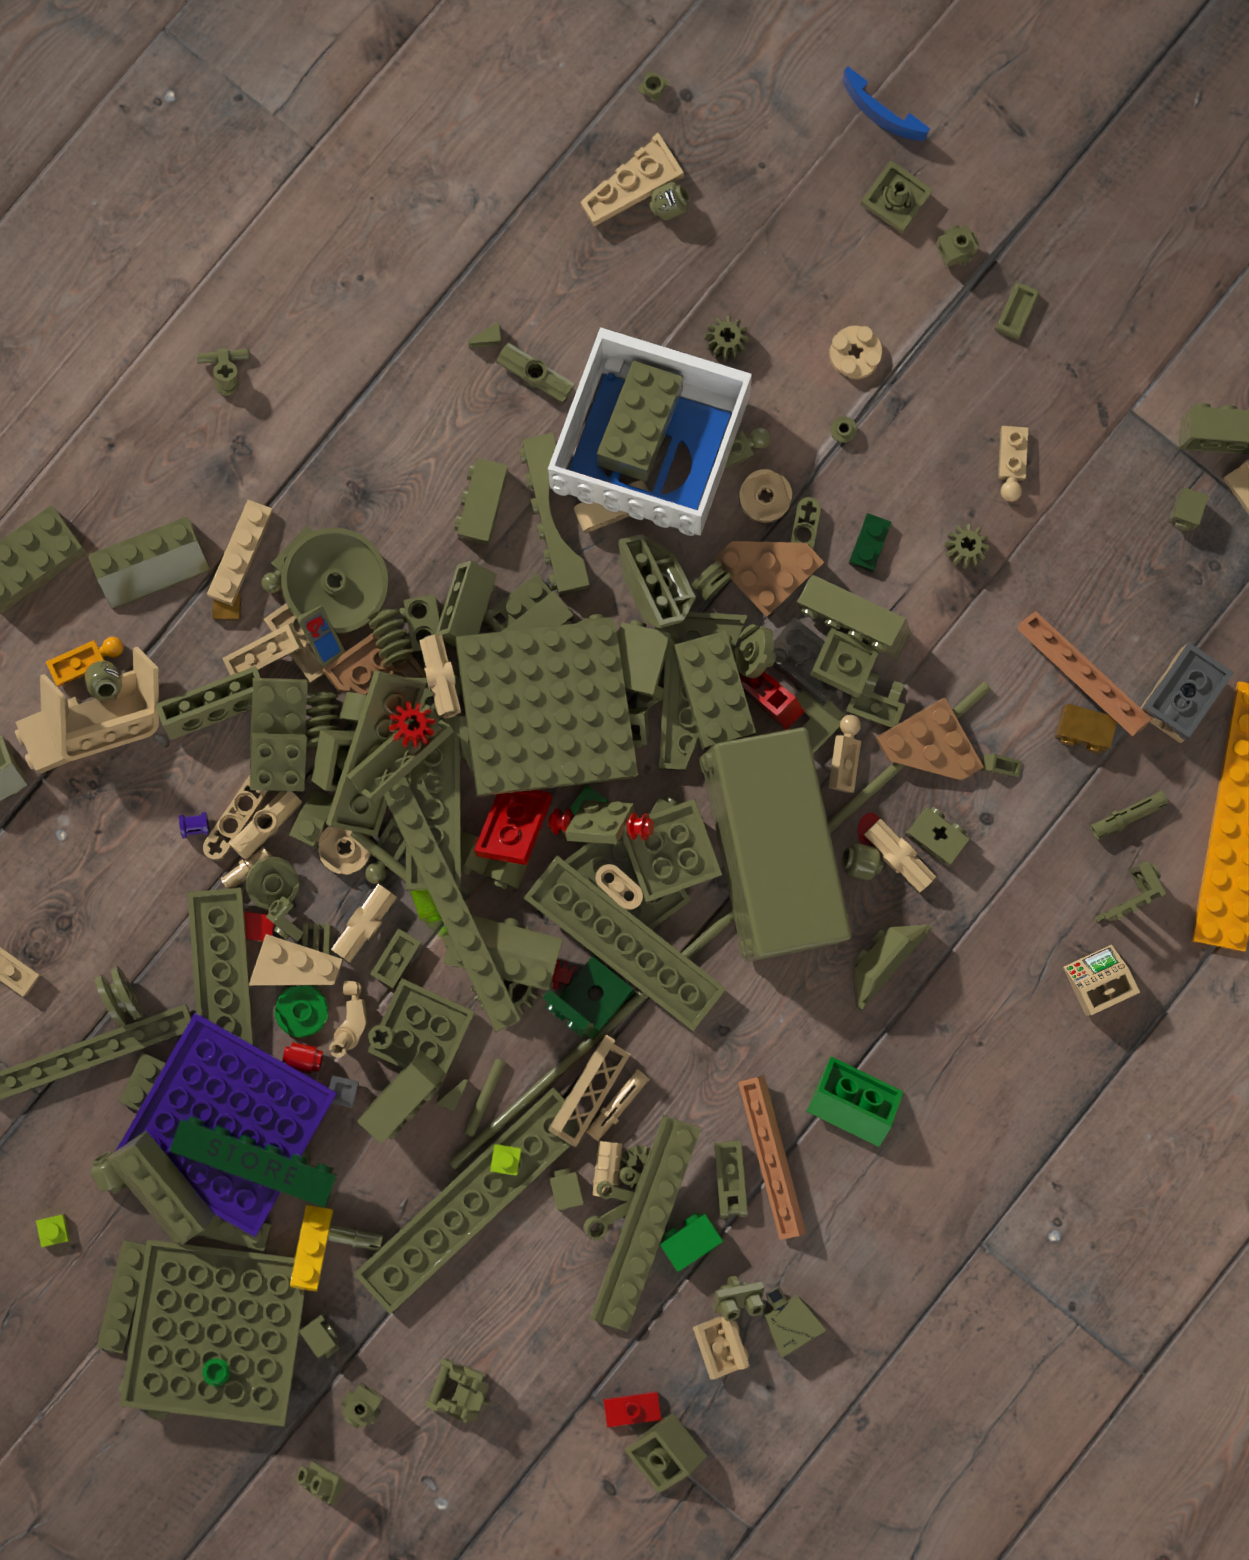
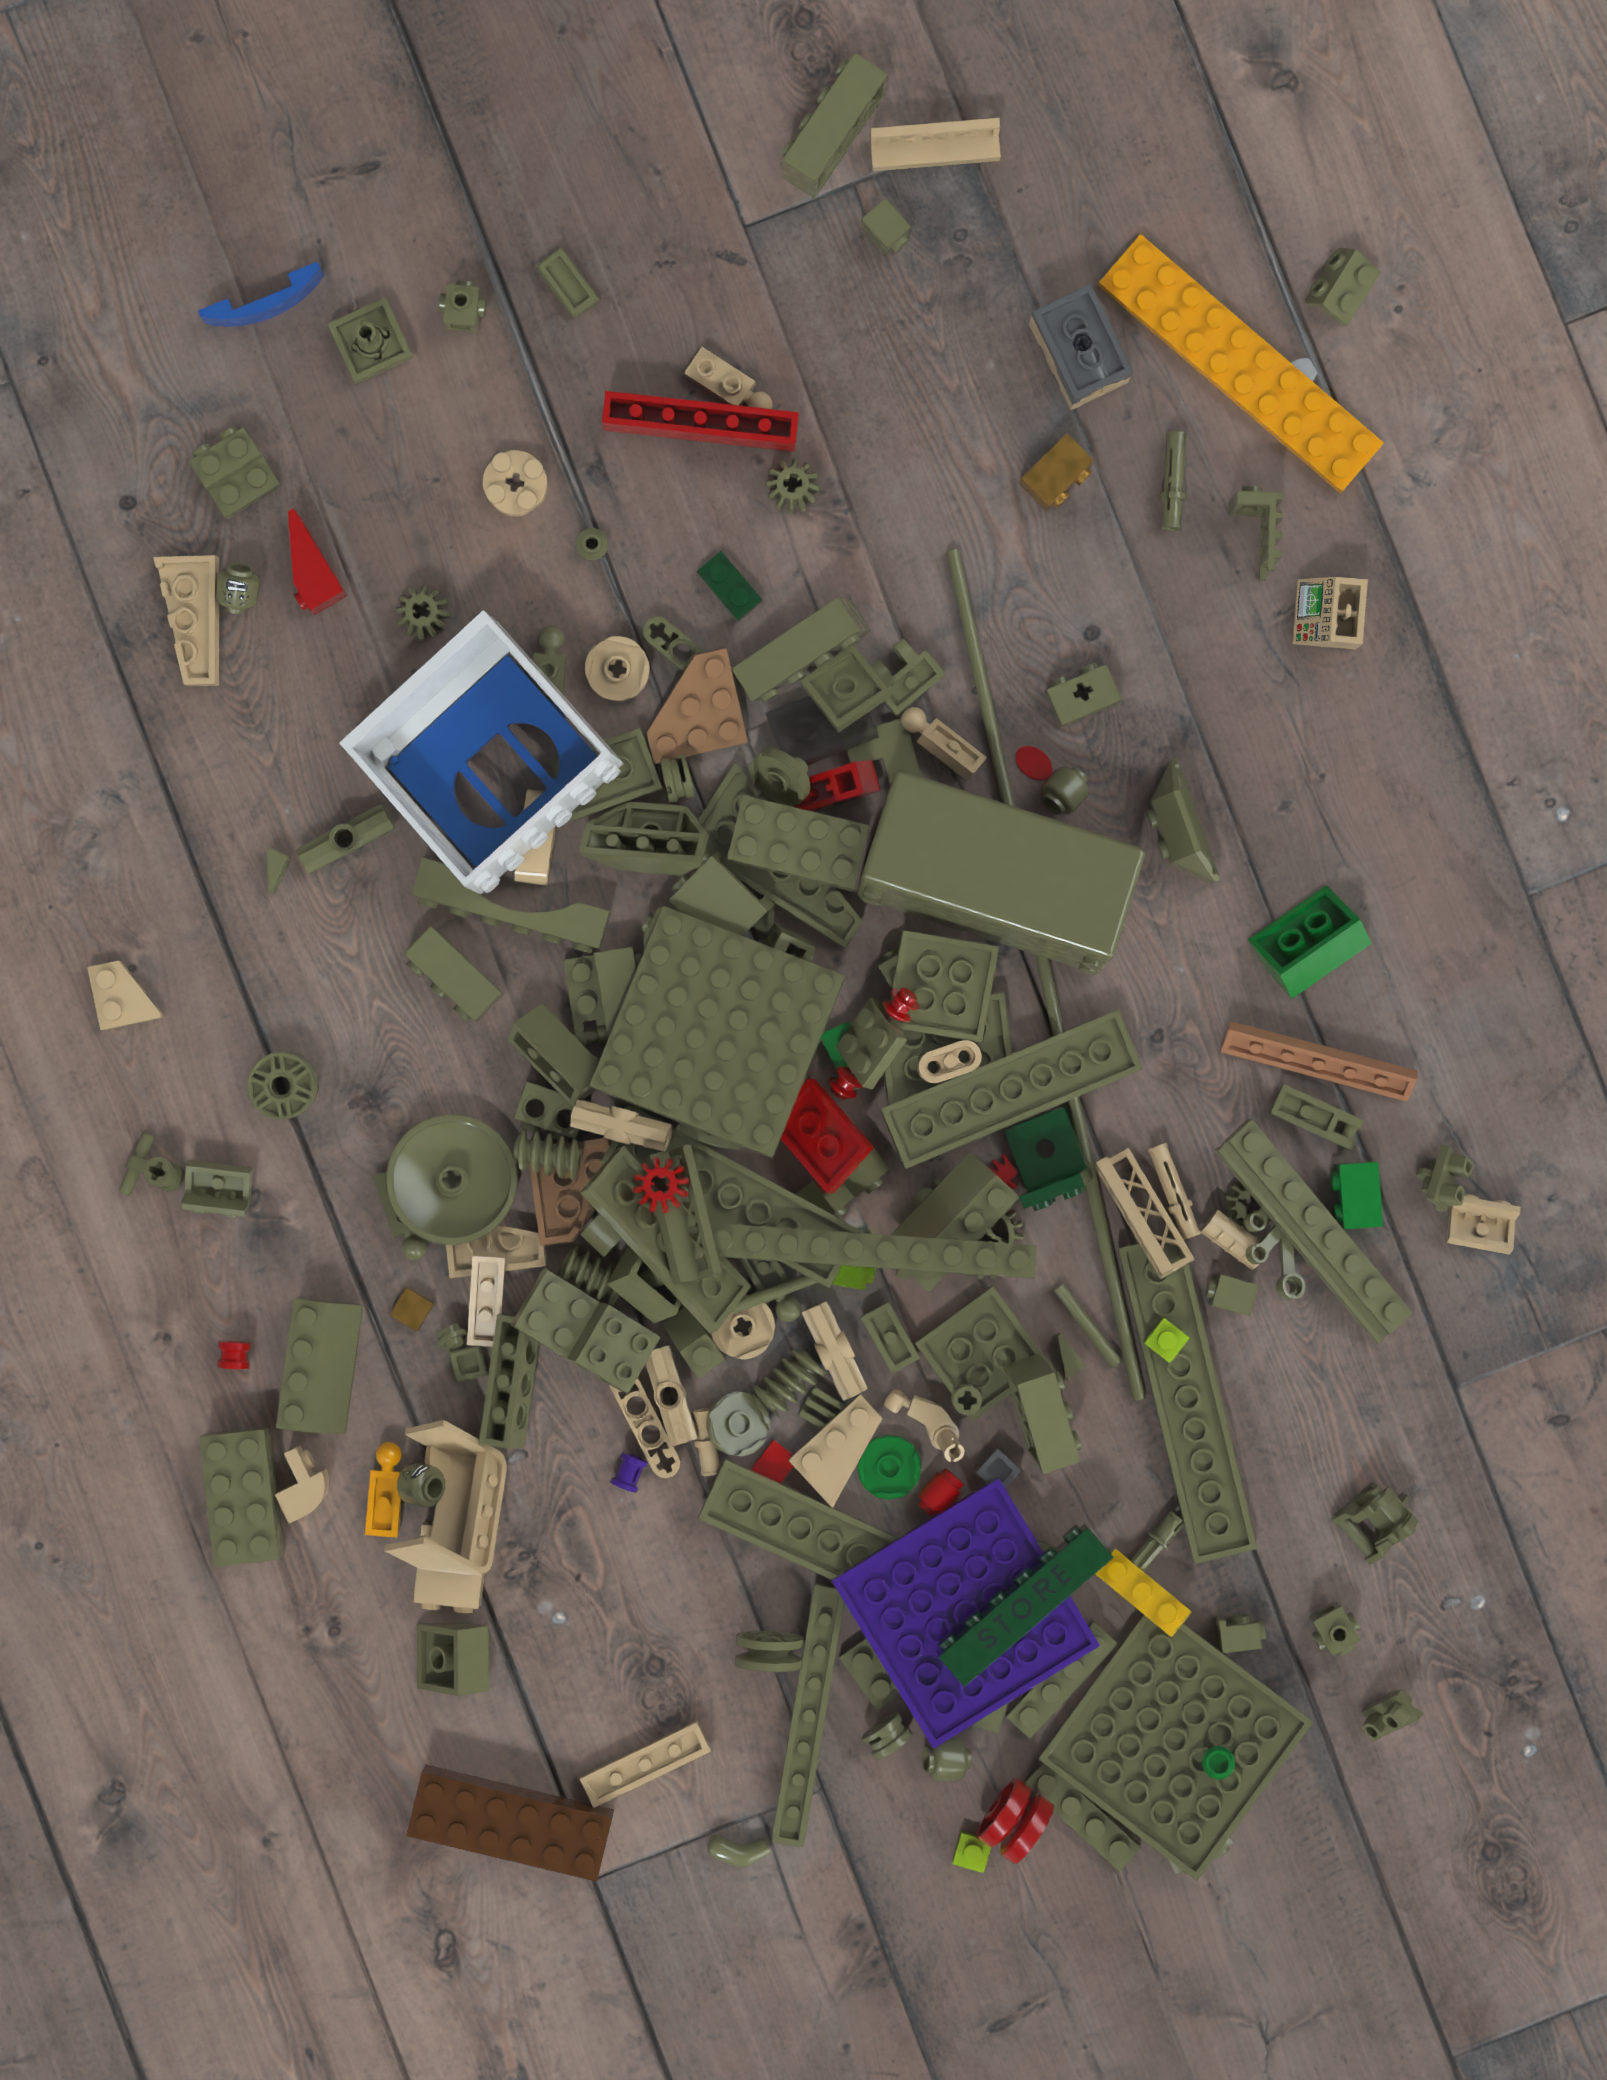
camera: 60 degrees left, 5 degrees up
olive slope [106,1131,215,1243] -> none
tan plate [207,500,273,606] -> none
olive bracket [266,896,304,941] -> none
slope [298,605,346,667] -> none
olive brick [597,360,683,482] -> none
red plate [603,1391,661,1427] -> none
olive slope [625,1413,707,1493] -> none
olive plate [638,71,669,102] -> none
olive torso [764,1287,826,1357] -> none
tan piece [864,819,936,893] -> none
medium nougat plate [876,698,984,780] -> none
olive piece [981,754,1022,777] -> none
nougat plate [1017,611,1152,736] -> none
none -> tan wing [87,961,164,1031]
none -> olive bracket [181,1160,253,1218]
none -> olive plate [189,426,281,520]
none -> red wheel [217,1340,251,1369]
none -> olive wheel [247,1052,319,1120]
none -> tan brick [275,1445,329,1524]
none -> red slope [288,508,347,615]
none -> olive plate [436,1323,467,1351]
none -> olive tile [448,1345,489,1384]
none -> olive plate [549,728,663,822]
none -> red brick [602,391,799,452]
none -> olive piece [754,1349,826,1418]
none -> olive wheel [861,1712,913,1760]
none -> red wheel [976,1777,1055,1864]

